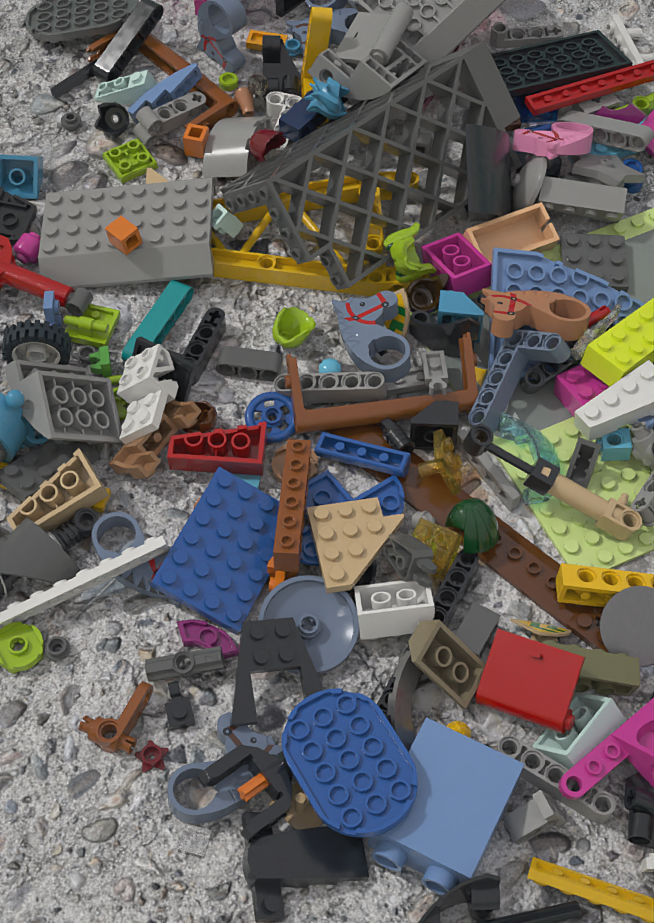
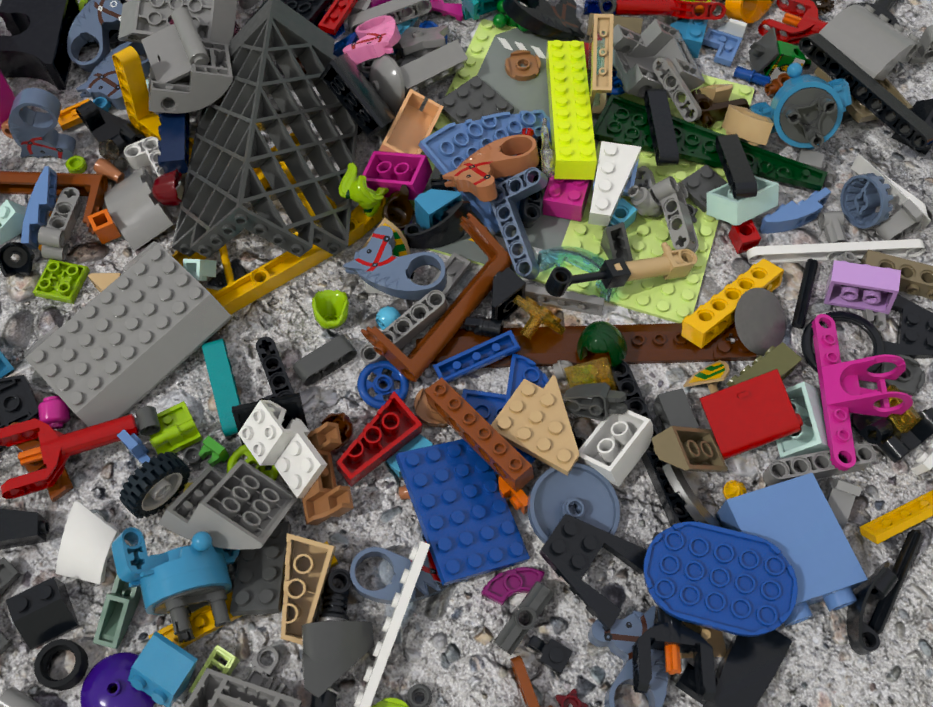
camera: 45 degrees left, 5 degrees up
orange brick [105,215,143,256] -> none
dark azure hair [304,77,350,120] -> none
light grey plate [421,350,448,396] -> none

